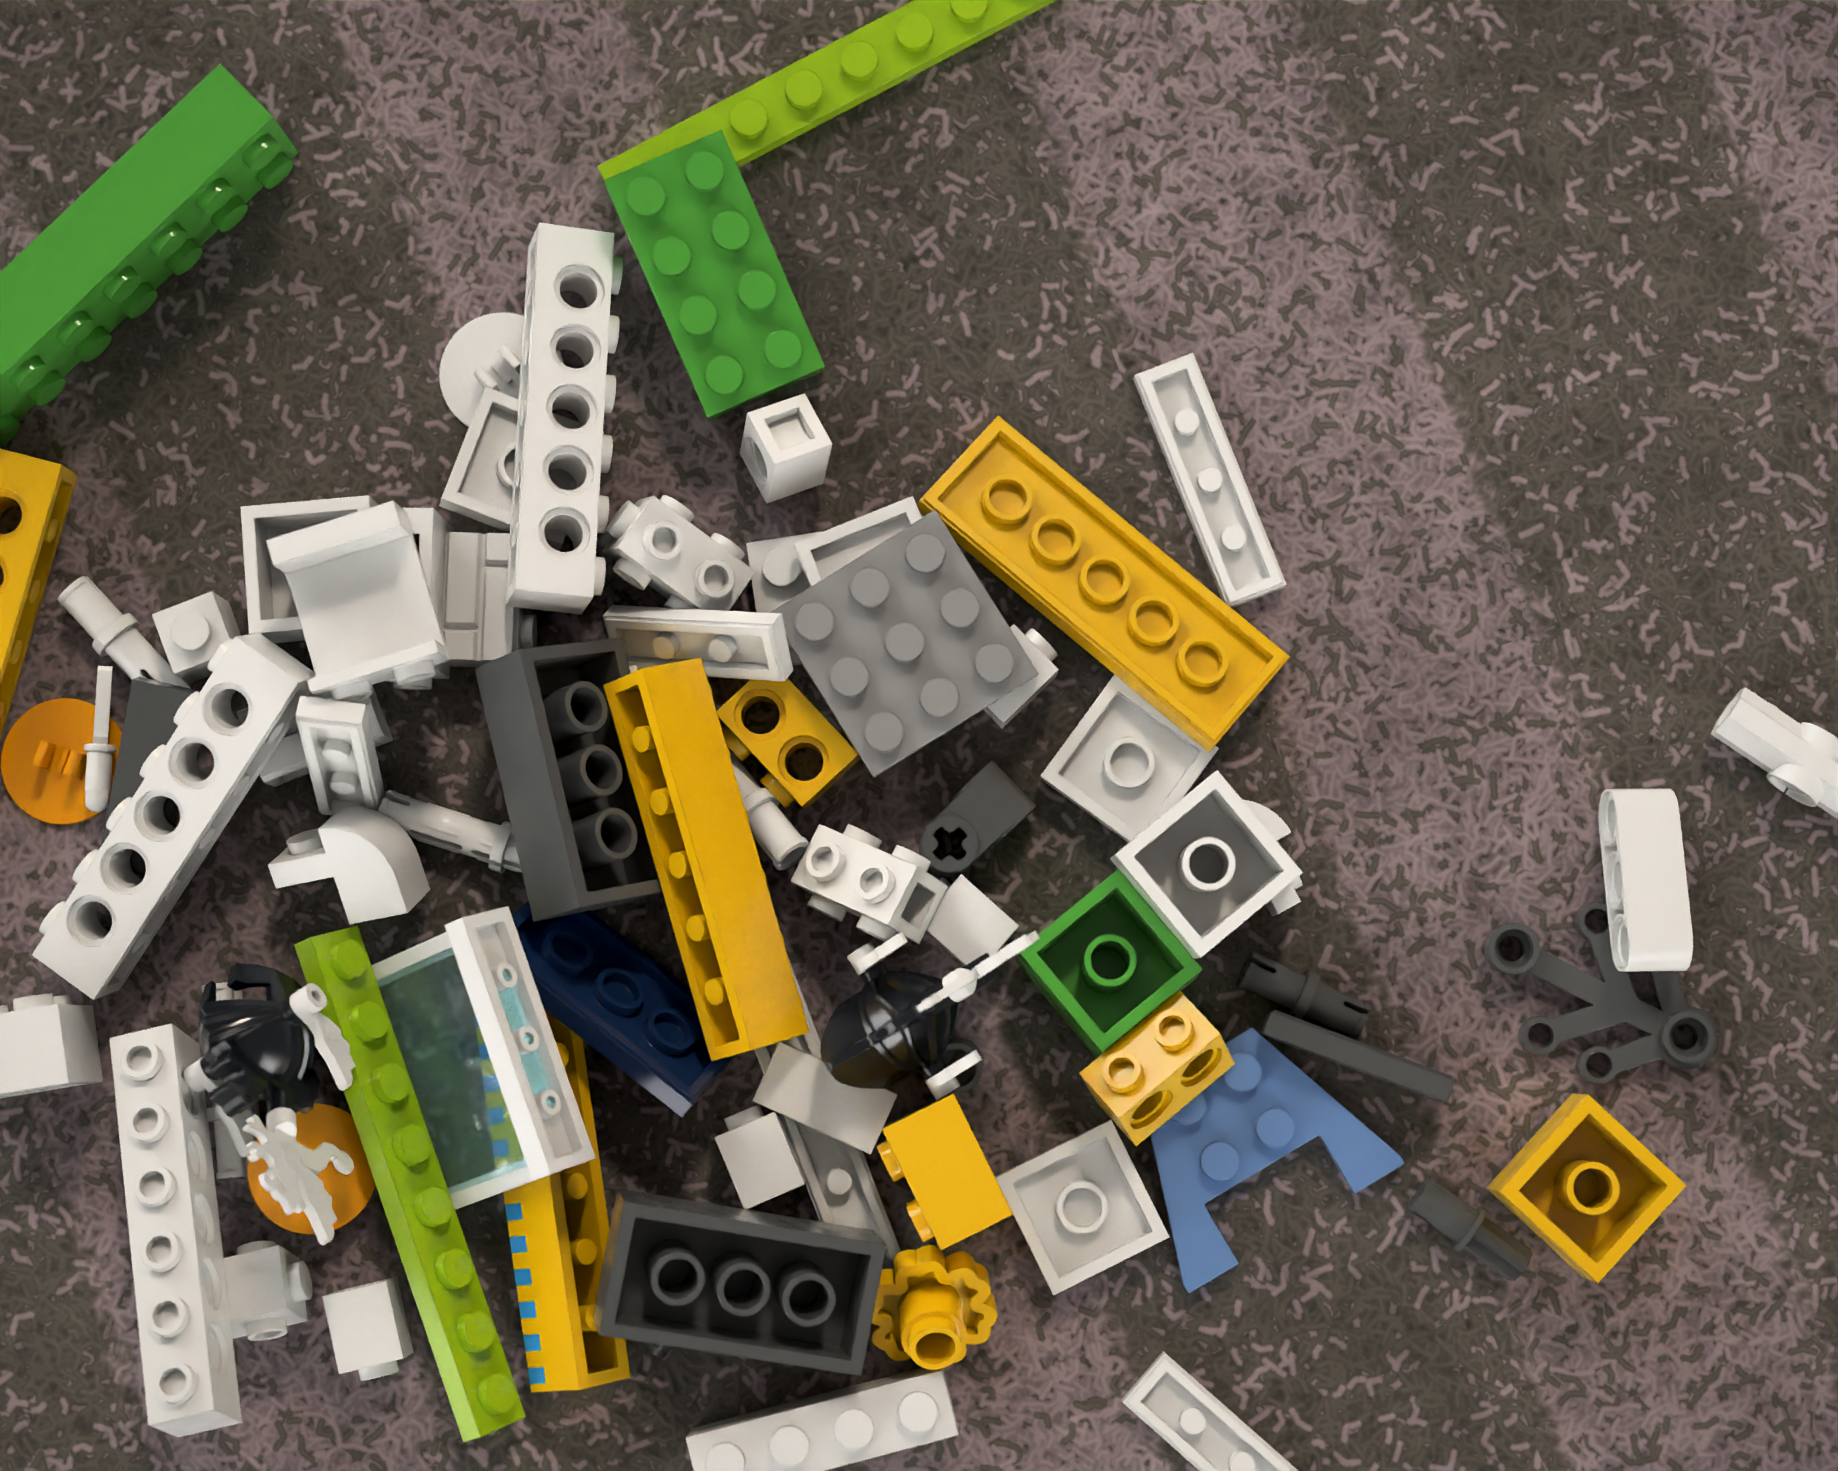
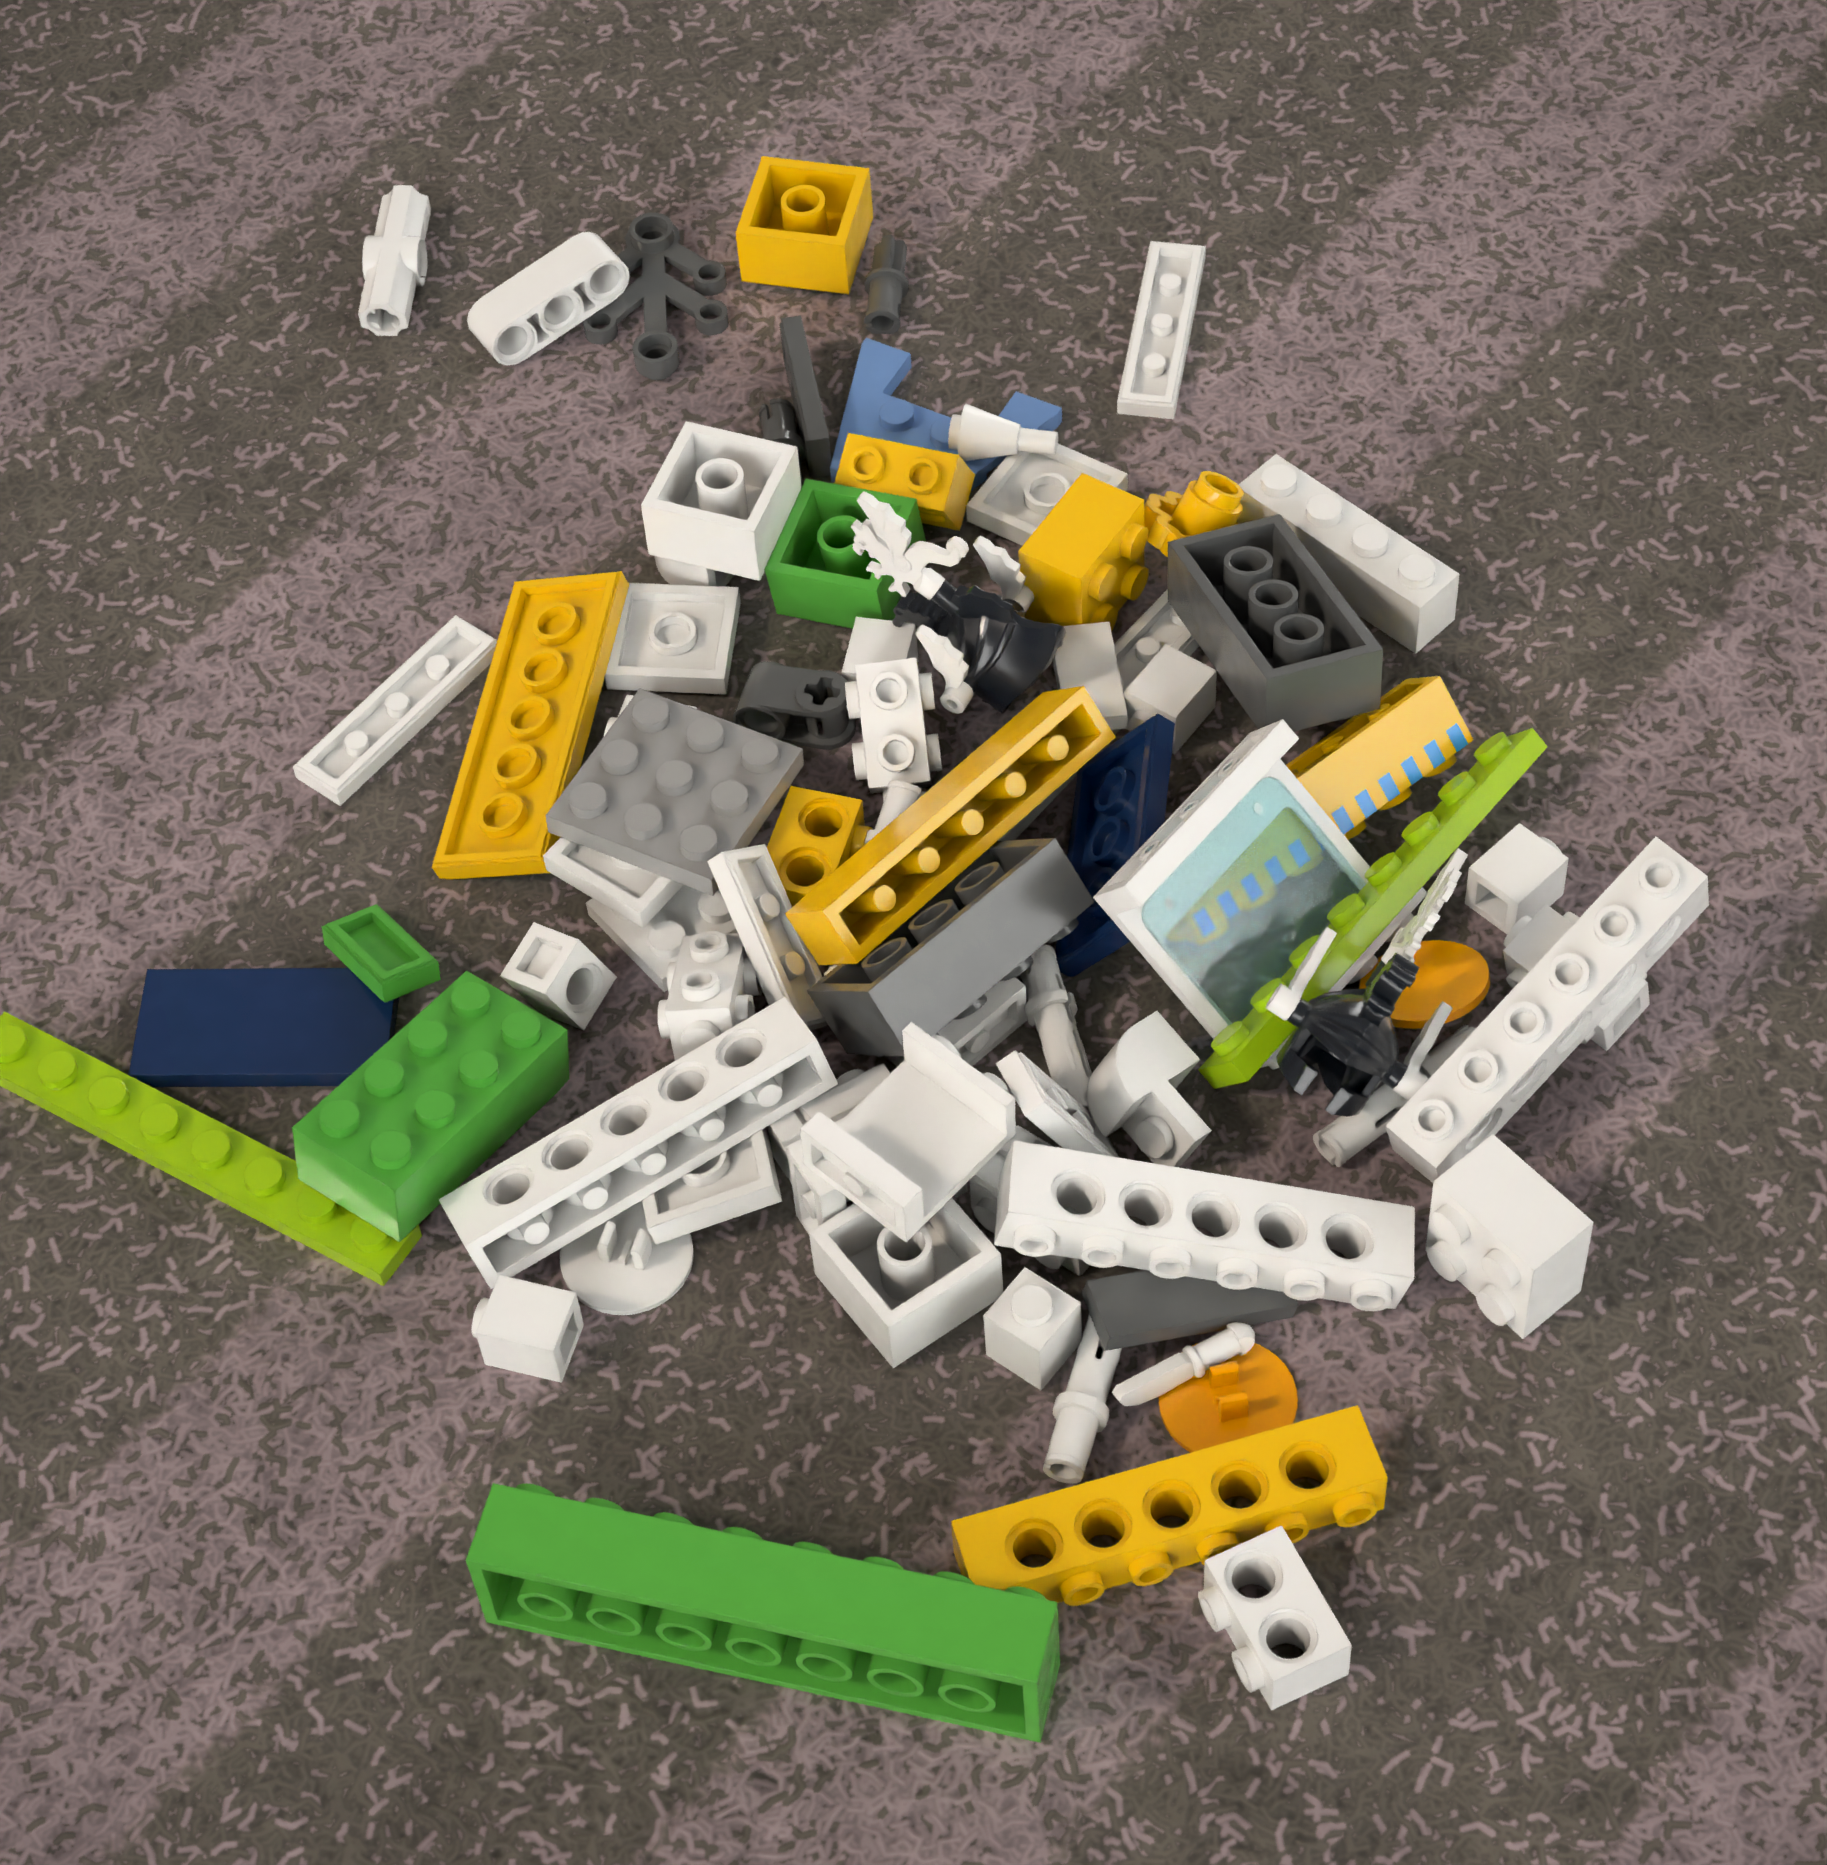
camera: 120 degrees left, 30 degrees down
none -> dark blue tile [128,968,399,1087]
none -> bright green tile [322,904,441,1003]
none -> white brick [472,1275,584,1383]
none -> white cone [948,404,1058,461]

